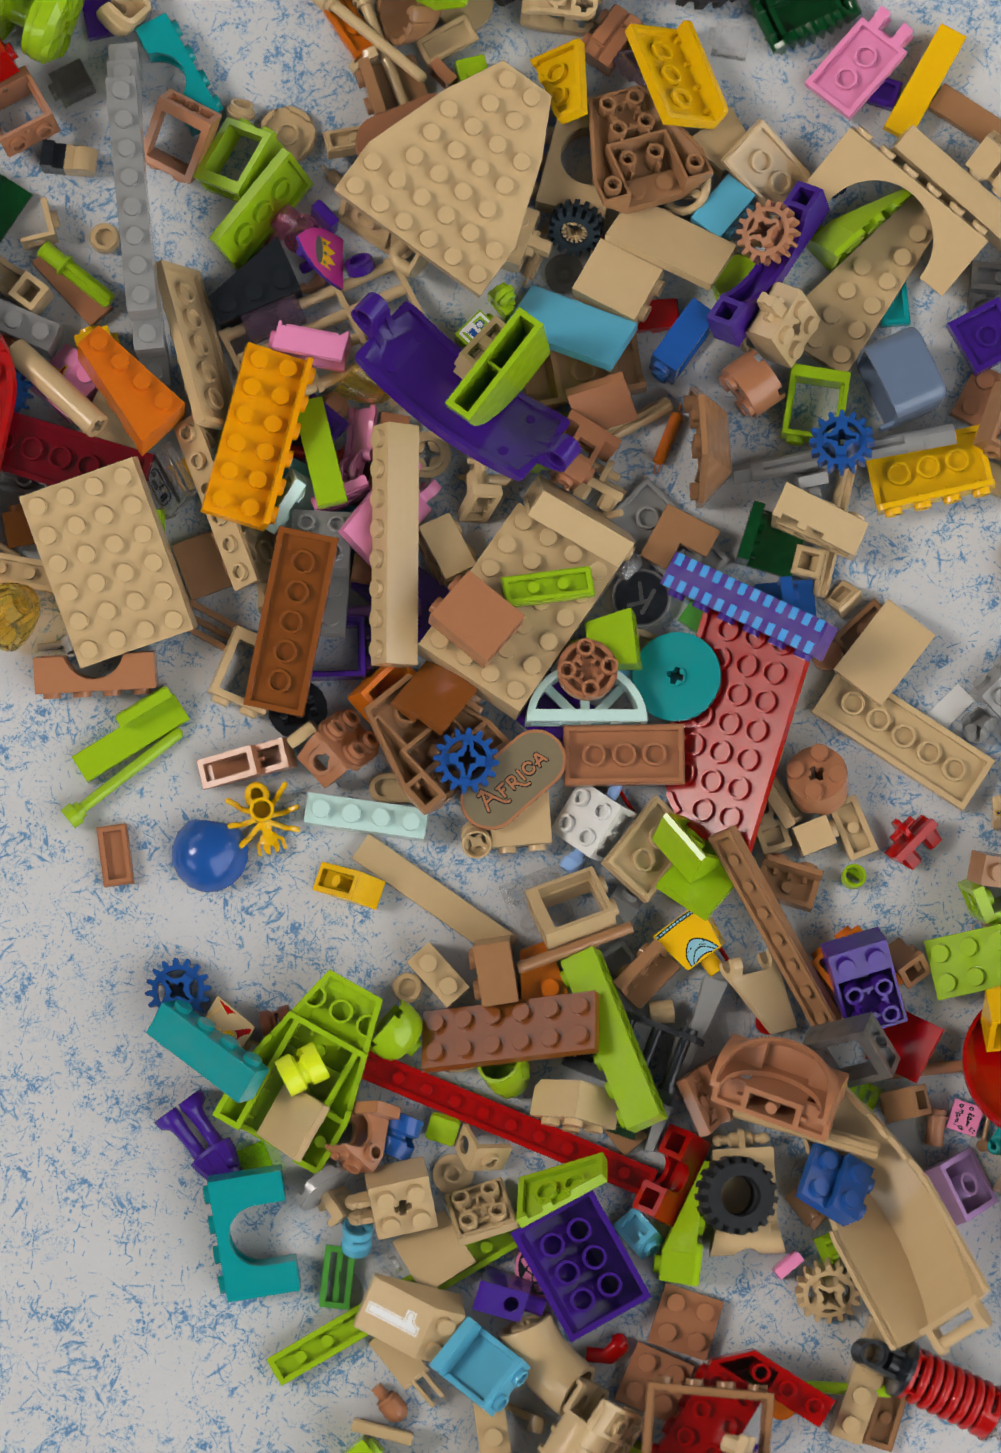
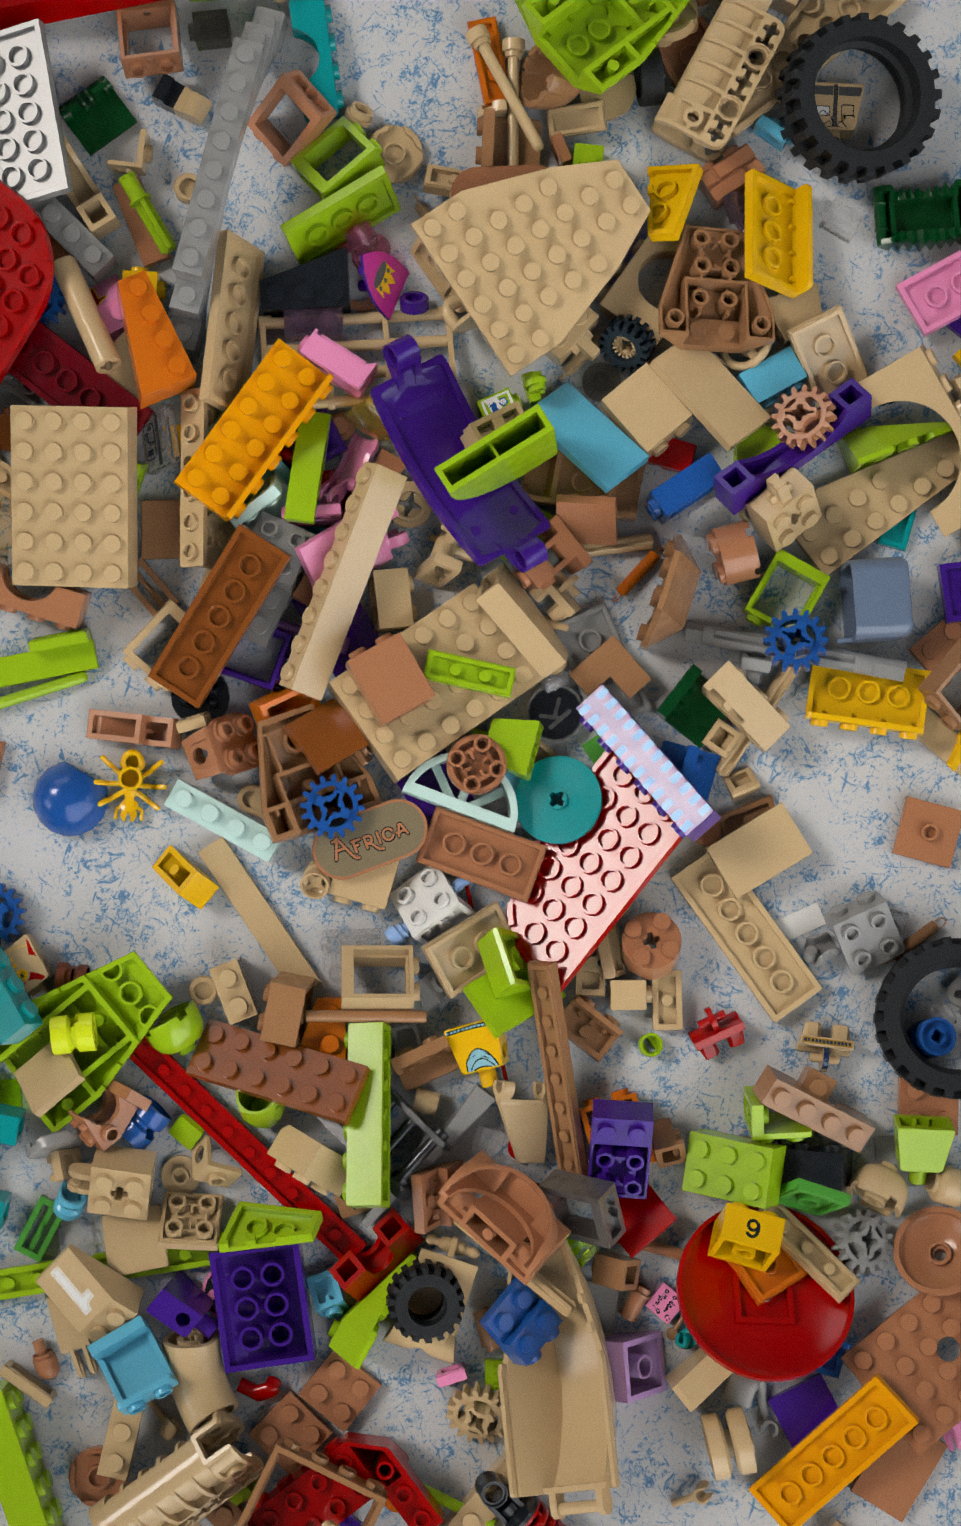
camera: 20 degrees right, 5 degrees up
dark purple tile [310,199,339,233] -> none

